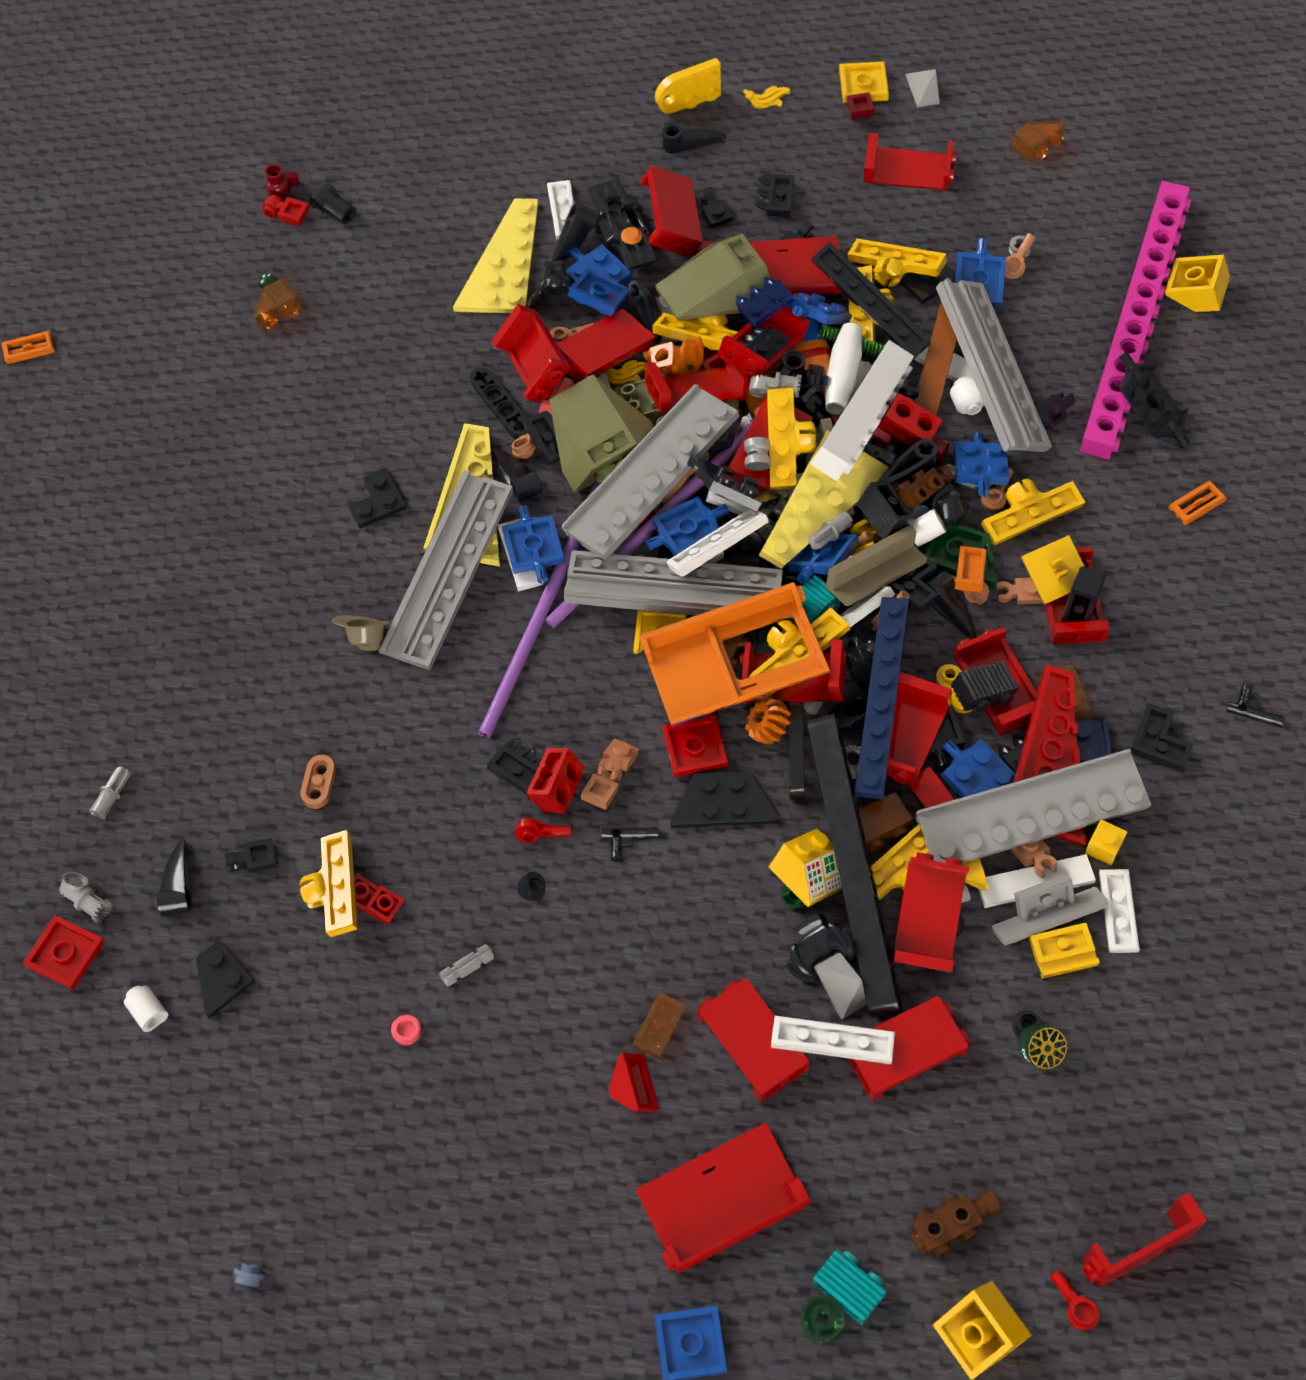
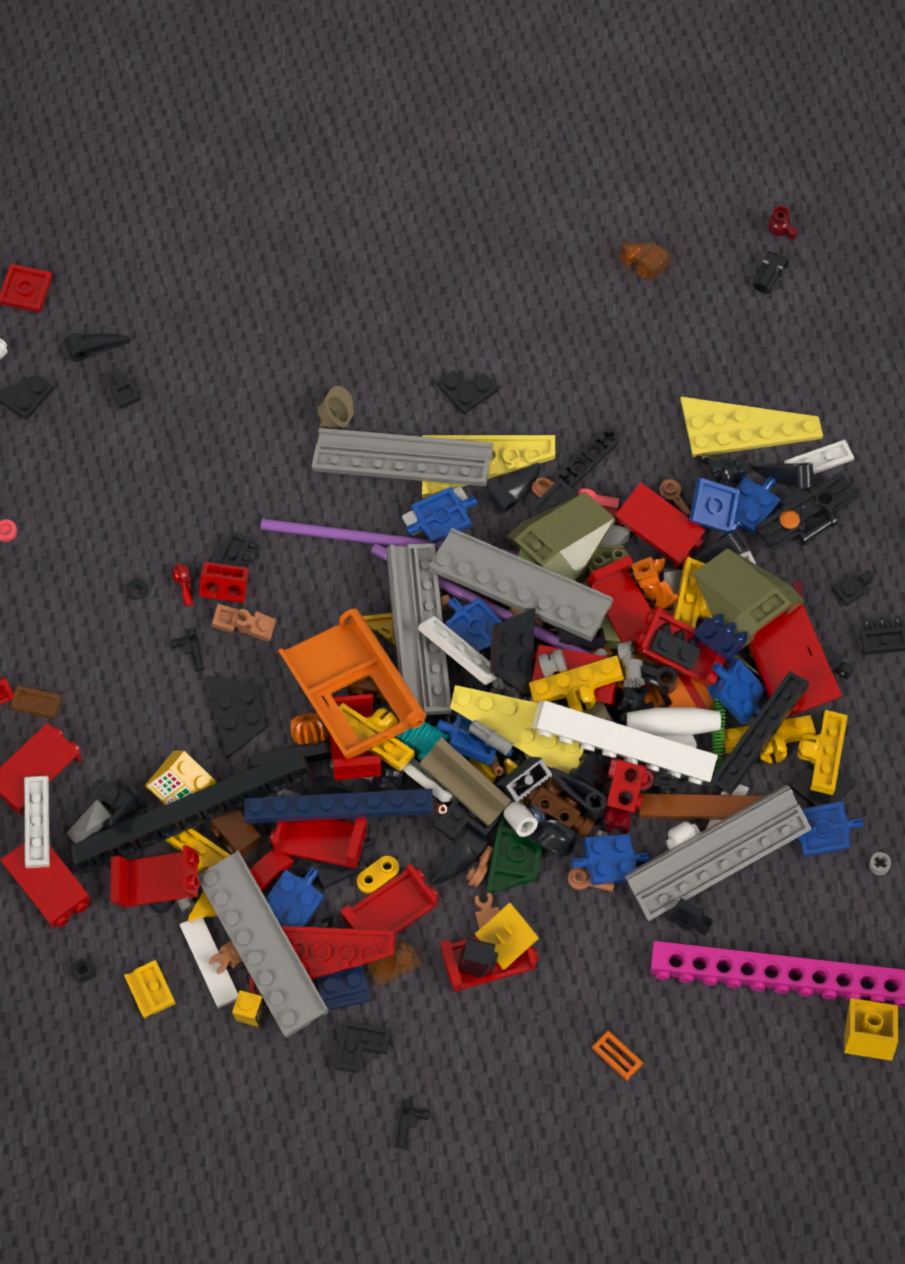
camera: 75 degrees right, 5 degrees up
orange tile [2,330,55,364] -> none
light grey connector [59,872,113,924] -> none
light grey axle [89,766,131,820] -> none
dark green plate [257,273,281,295] -> none
red plate [262,195,310,226] -> none
nougat plate [300,755,336,809] -> none
yellow plate [300,830,357,938] -> none
red slope [354,873,405,924] -> none
light grey axle [439,944,494,986] -> none
red panel [491,304,570,403] -> none
yellow piece [604,360,647,385] -> none
red panel [641,165,703,256] -> none
red plate [662,715,728,778] -> none
black plate [803,364,828,392] -> none
black brick [951,660,1019,712] -> none
orange tile [955,546,987,593] -> none
yellow plate [981,479,1085,546] -> none
light grey bracket [992,873,1109,945] -> none
nougat plate [1005,233,1036,279] -> none
clear green wheel [1018,1023,1067,1069] -> none
white tile [1099,869,1140,953] -> none
black plate [1118,351,1191,449] -> none

